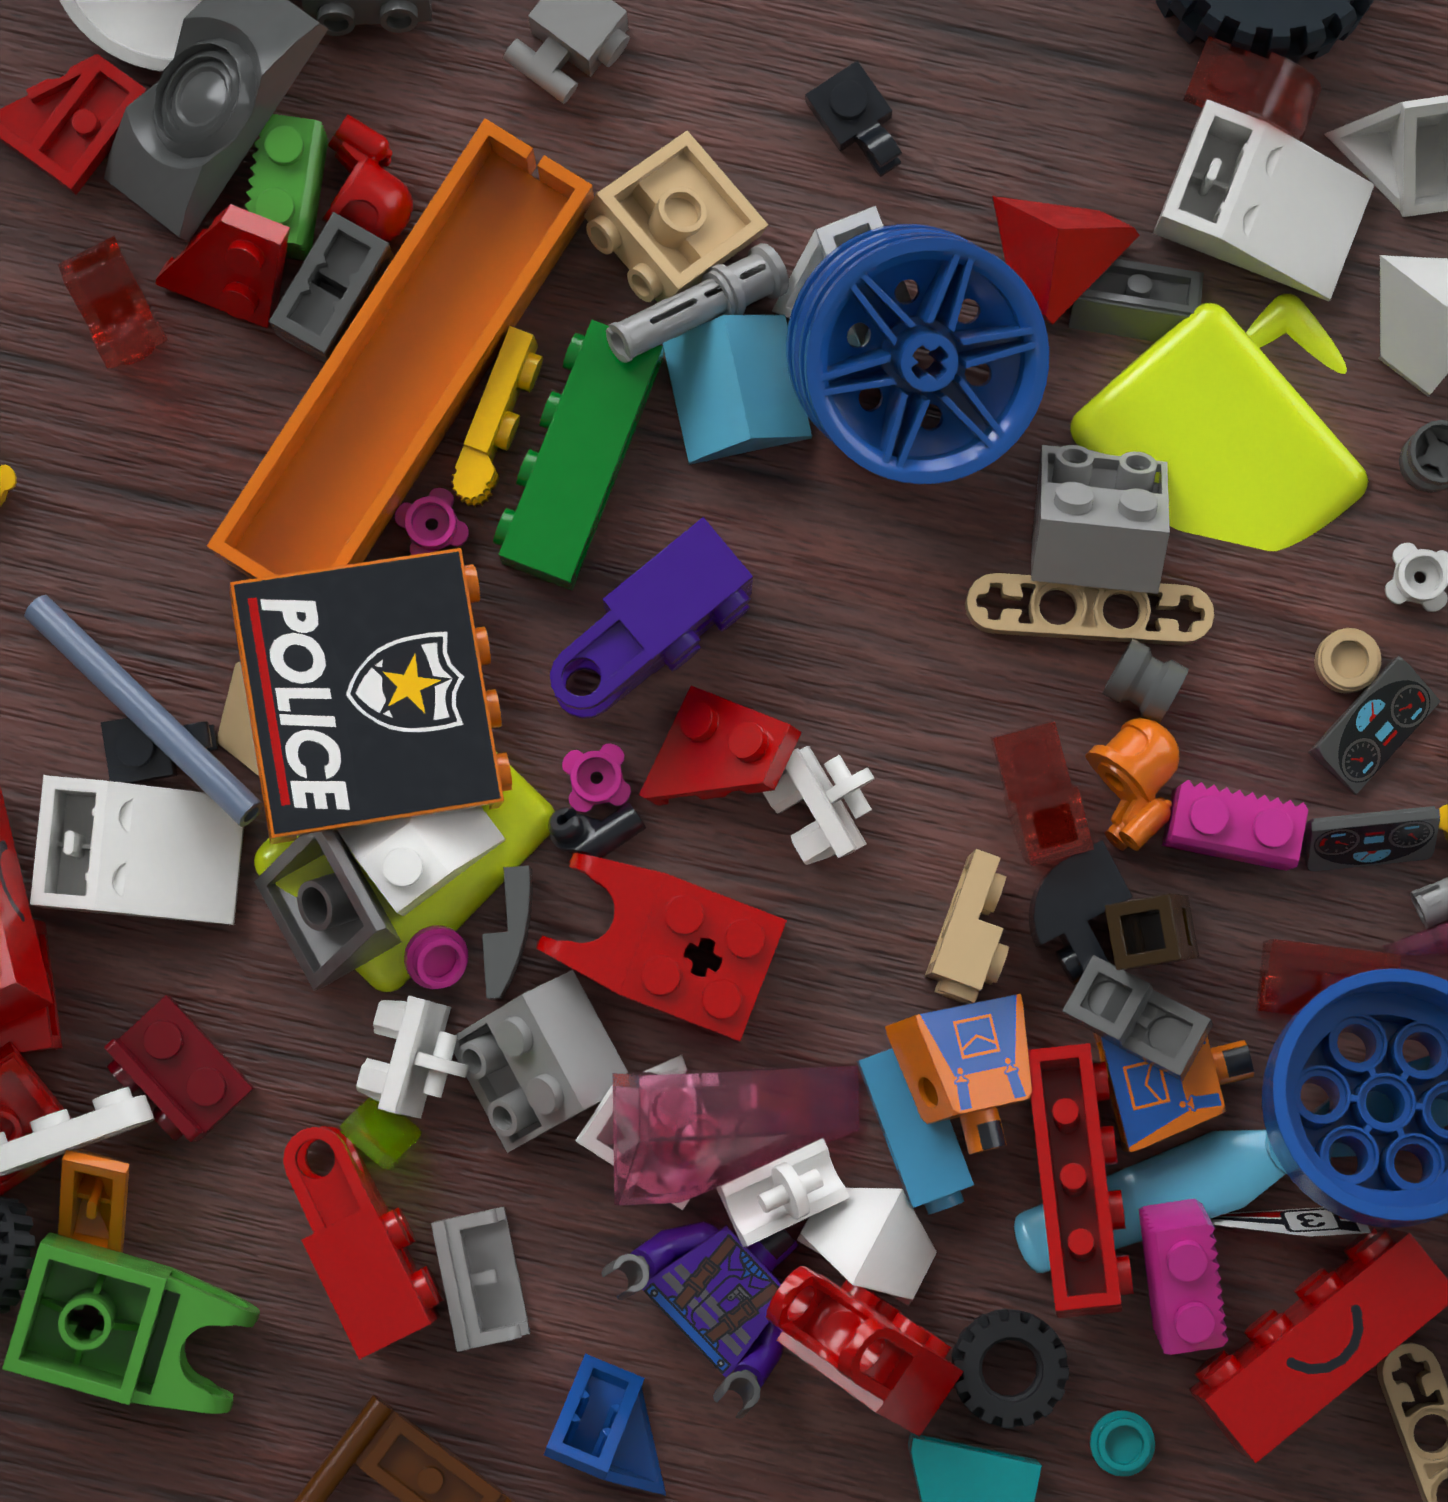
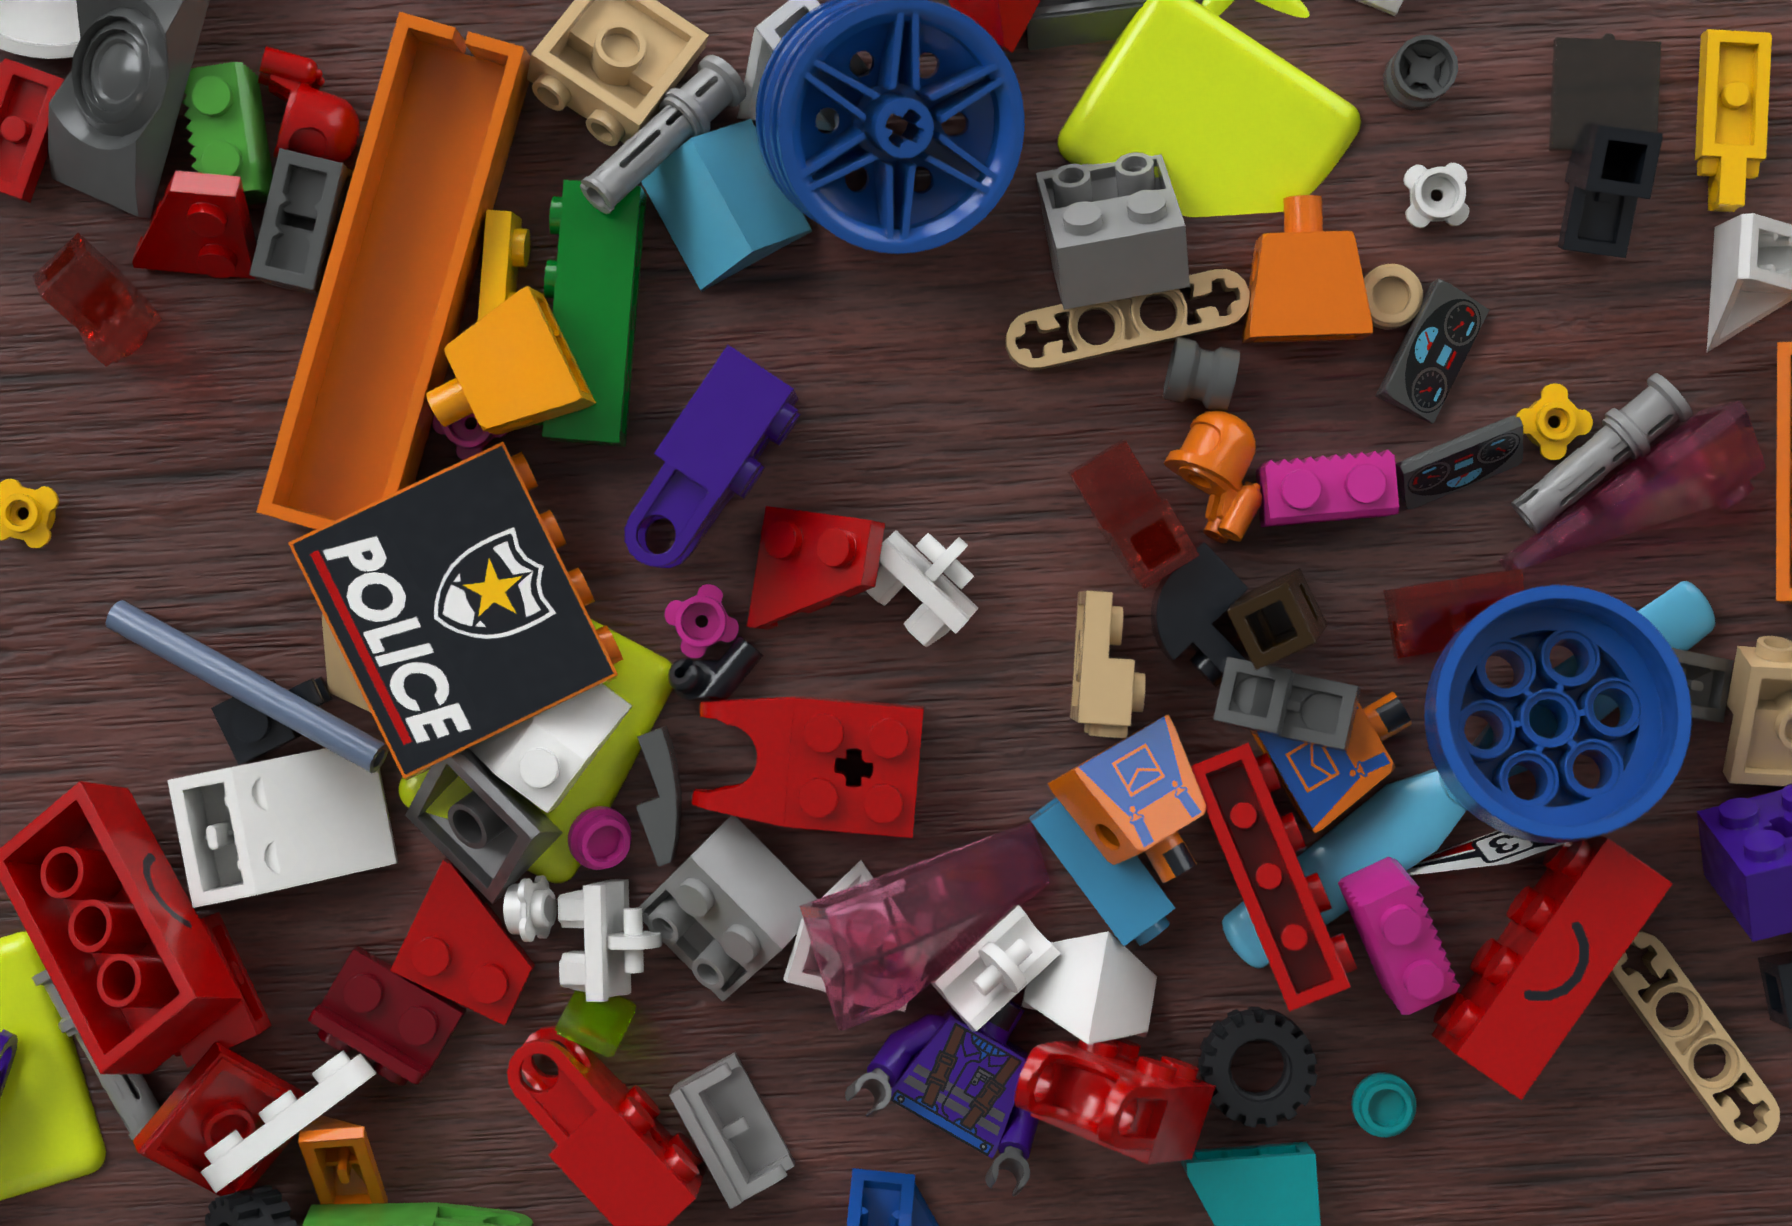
camera: 15 degrees left, 5 degrees up
none -> red wing [390,858,535,1026]
none -> light orange torso [426,286,596,435]
none -> white plate [503,876,557,942]
none -> orange torso [1242,195,1373,343]

